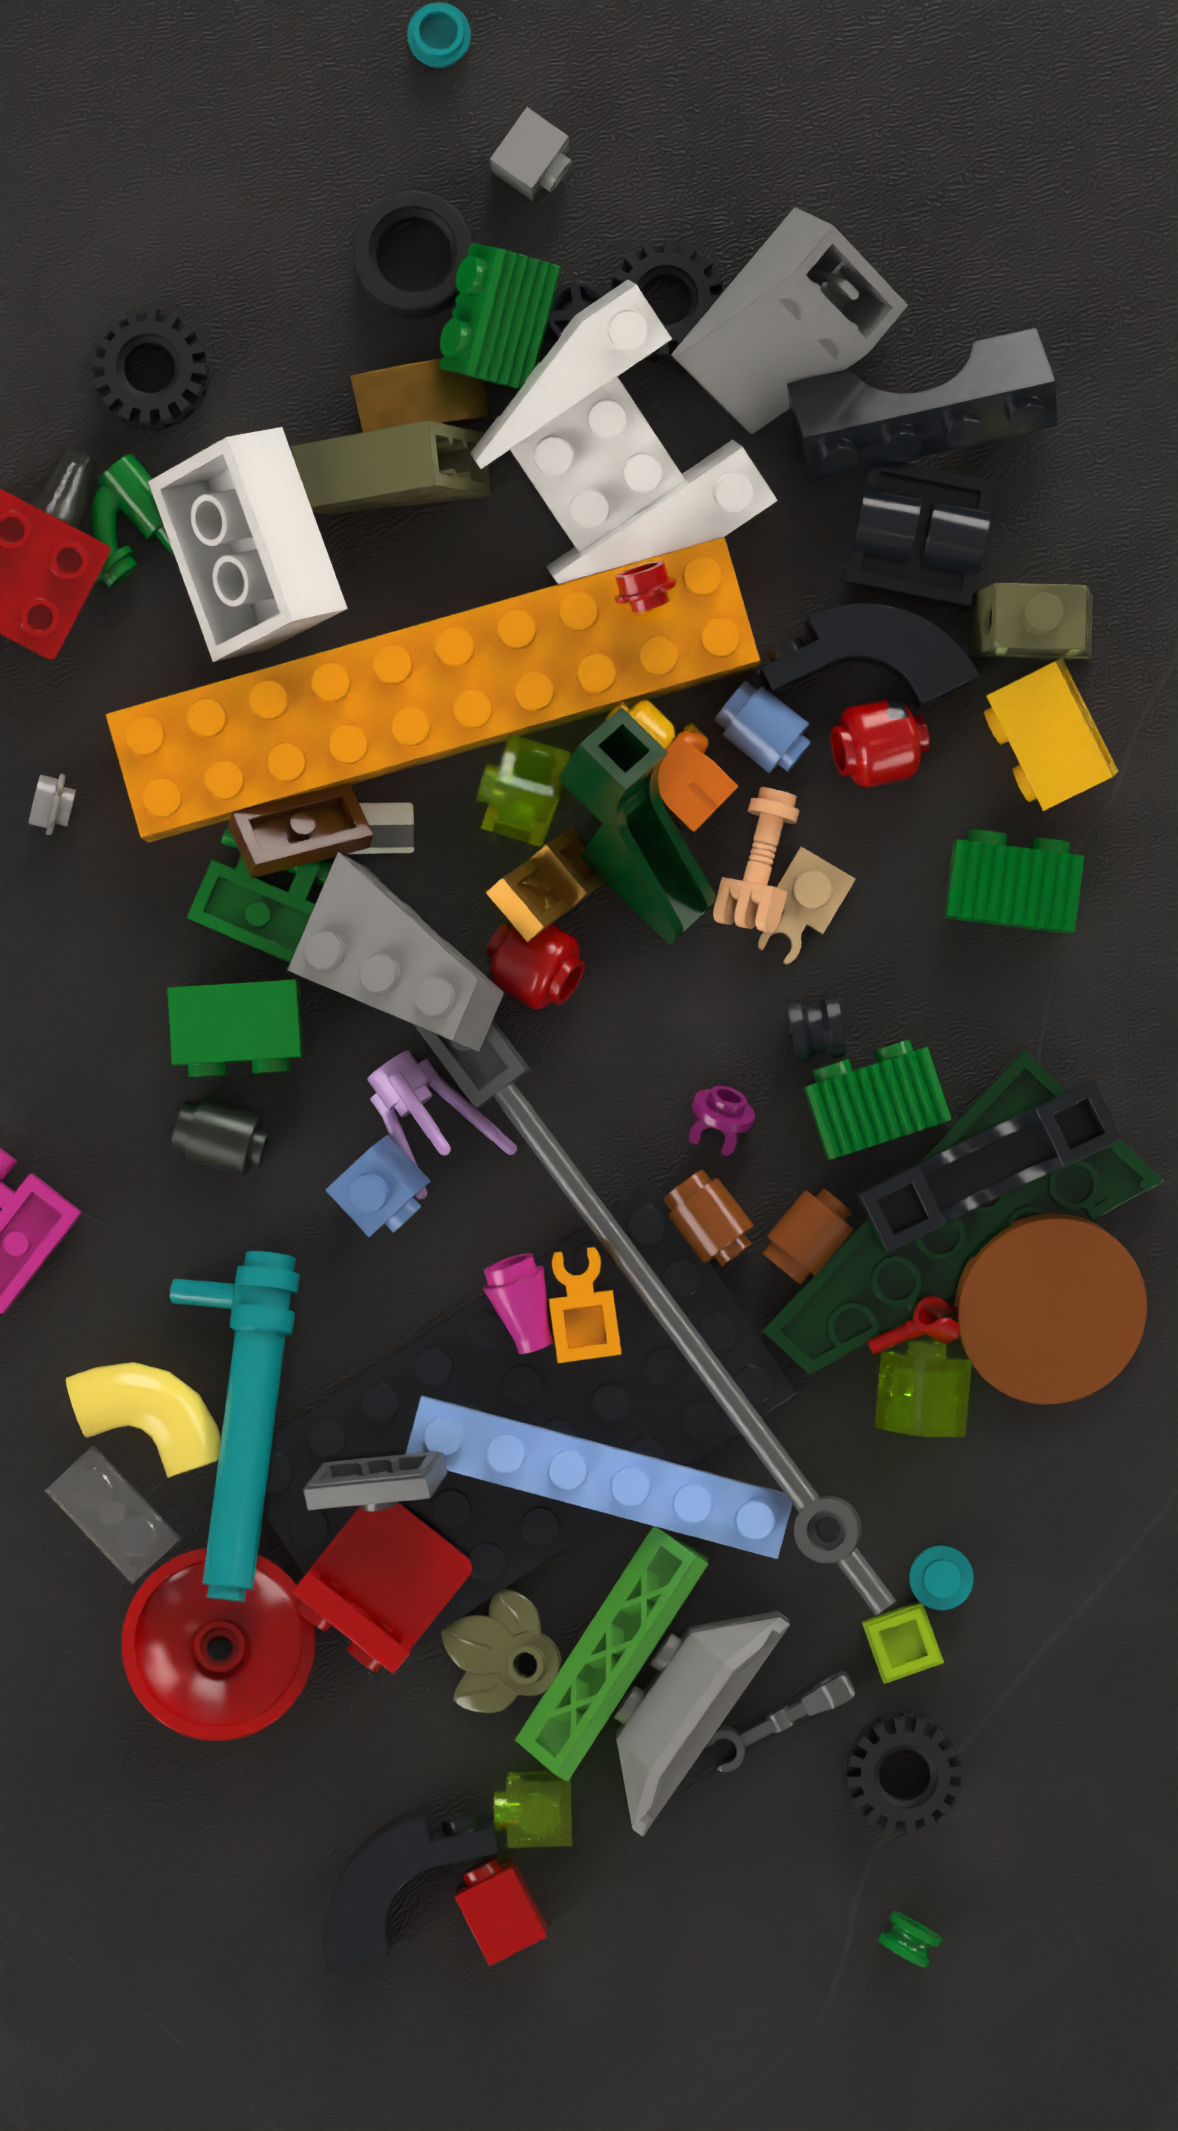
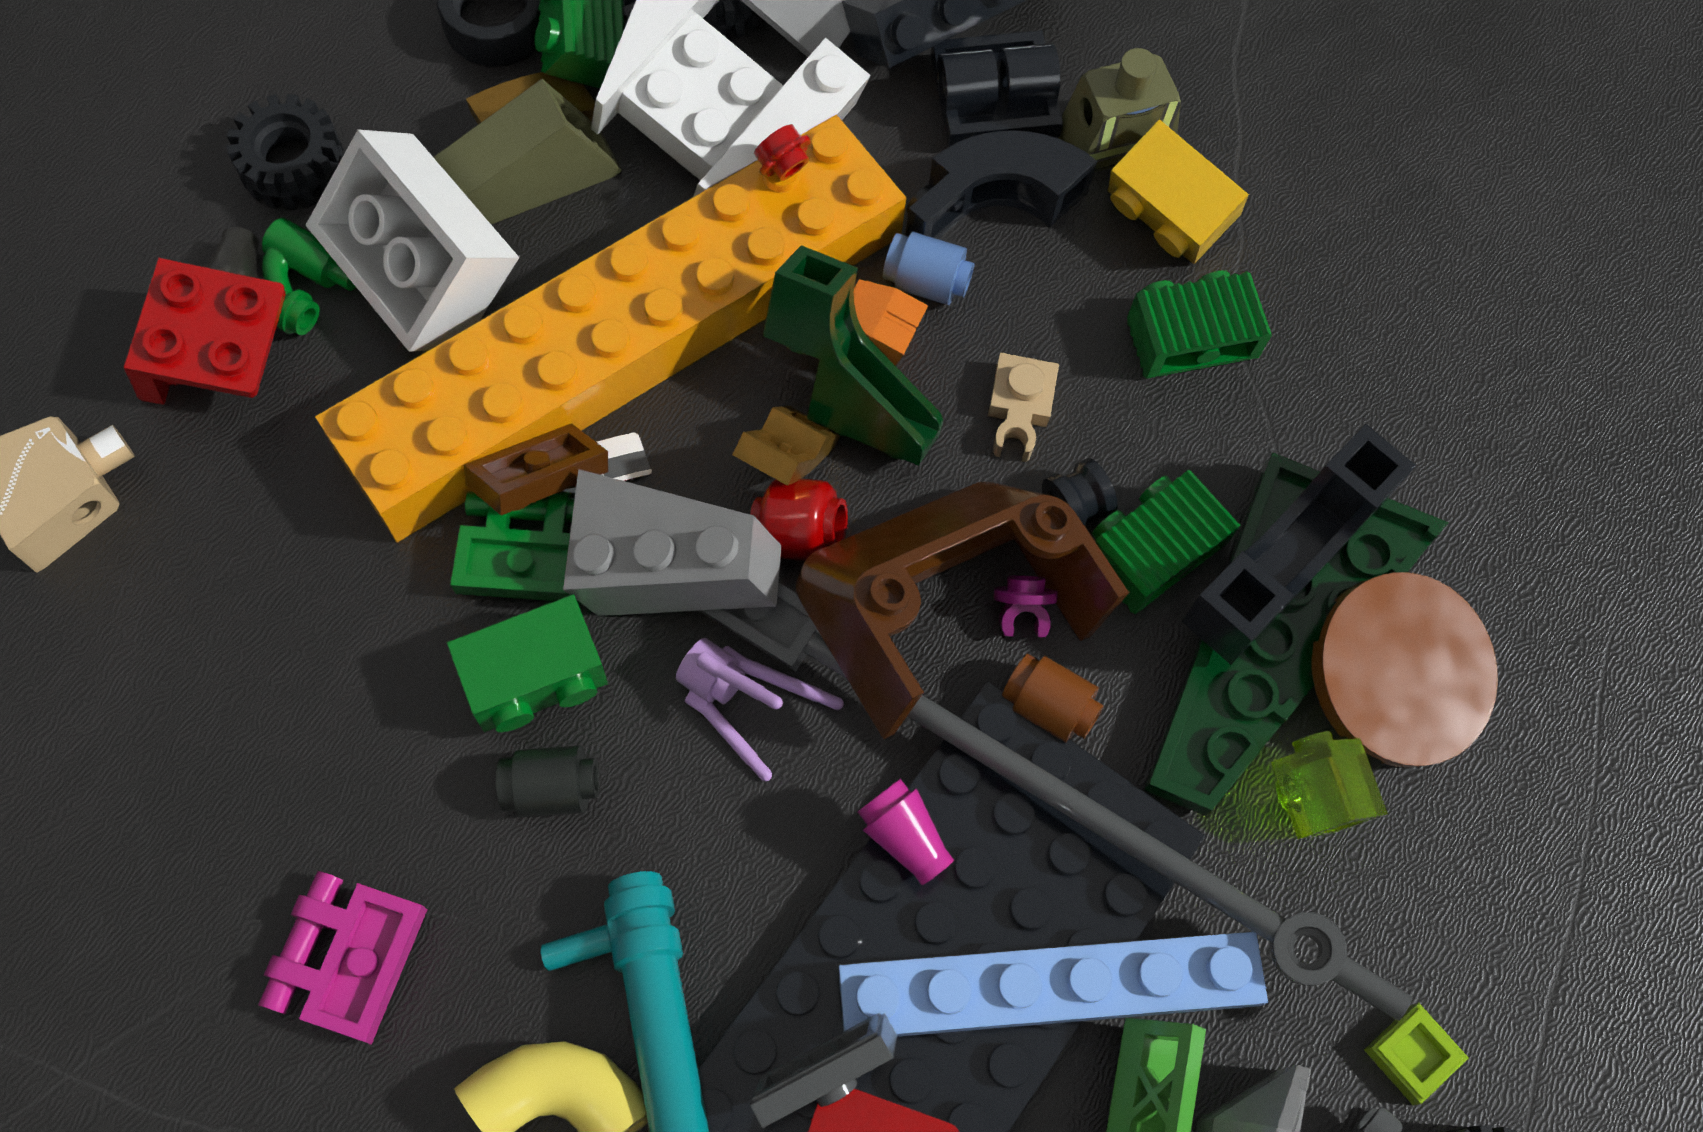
camera: 30 degrees left, 20 degrees down
light grey plate [28,774,76,835] -> none
medium blue brick [326,1135,431,1237] -> none
clear neon green brick [476,734,571,847] -> none
light orange plate [549,1247,622,1363] -> none
light nougat hinge [713,787,800,933] -> none
dark orange brick [761,1188,854,1285] -> none
red head [830,698,930,787] -> none
red hand [868,1296,960,1354] -> none
teal plate [909,1545,974,1610] -> none
none -> reddish brown windscreen [796,482,1129,739]

